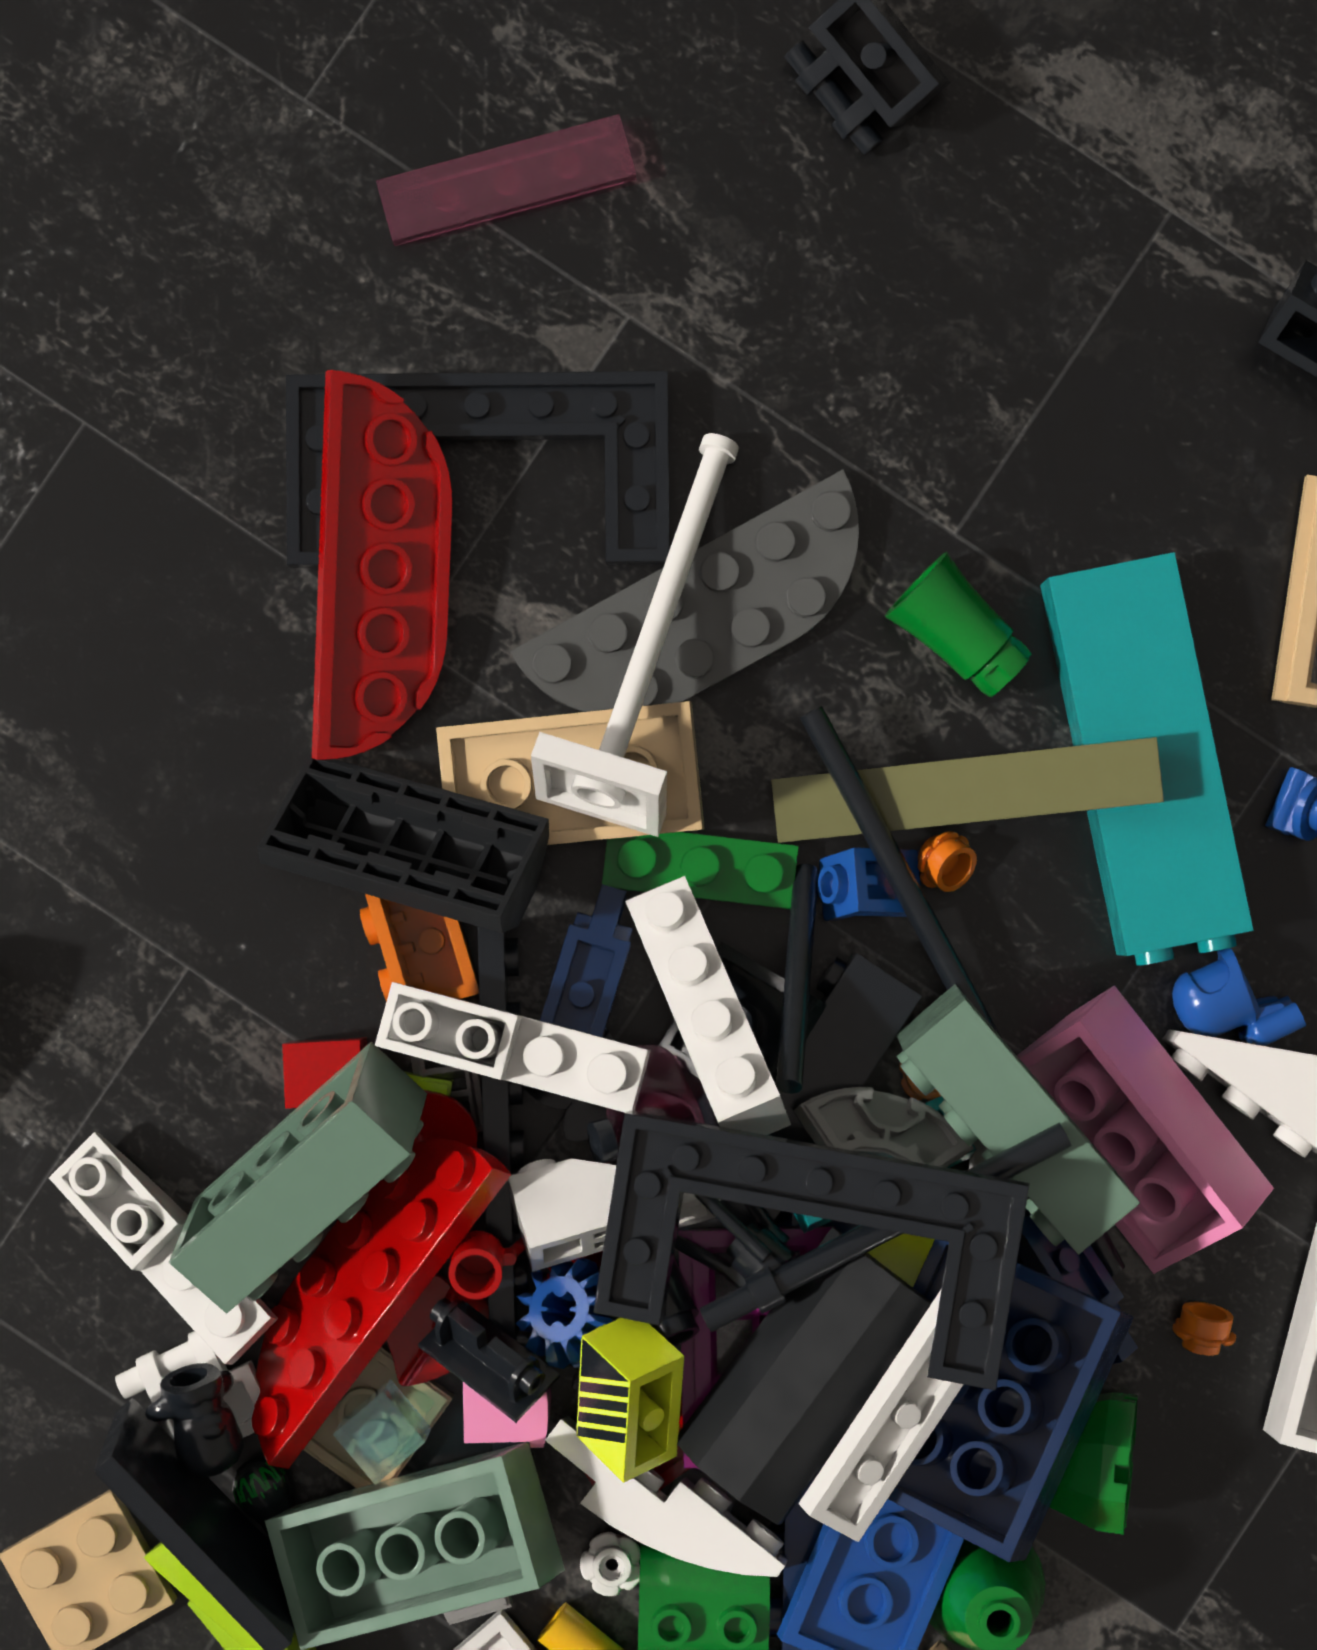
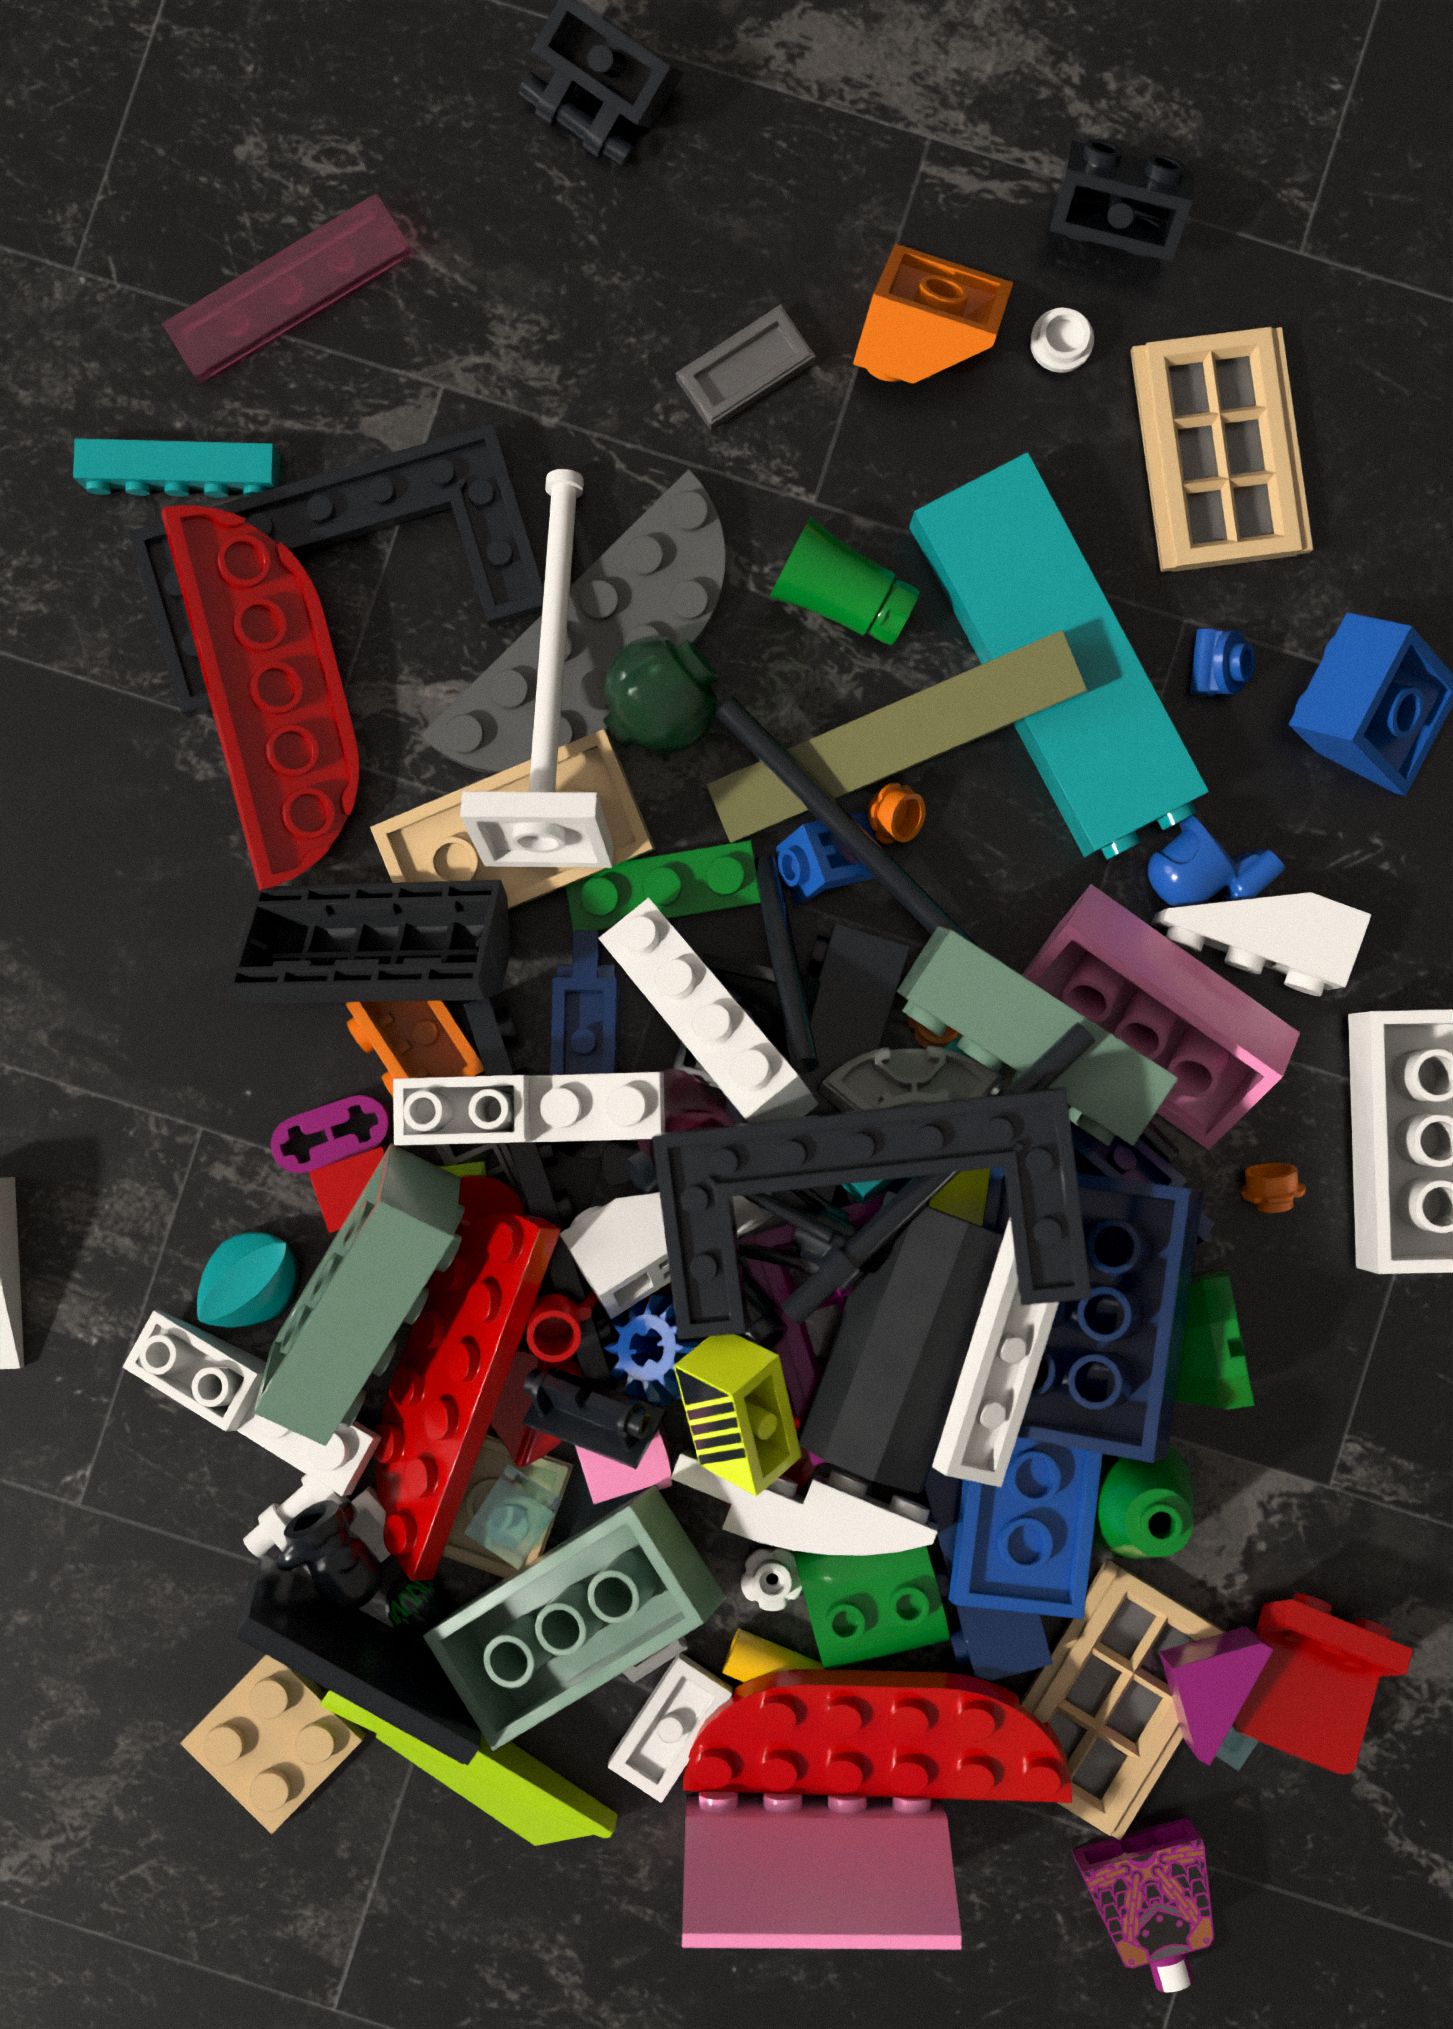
camera: 15 degrees left, 0 degrees up
none -> teal piece [73,438,281,498]
none -> teal piece [197,1230,301,1328]
none -> magenta beam [270,1095,393,1174]
none -> clear green plant [603,636,720,754]
none -> flat silver tile [676,304,815,431]
none -> orange slope [853,243,1014,384]
none -> white plate [1030,308,1094,373]

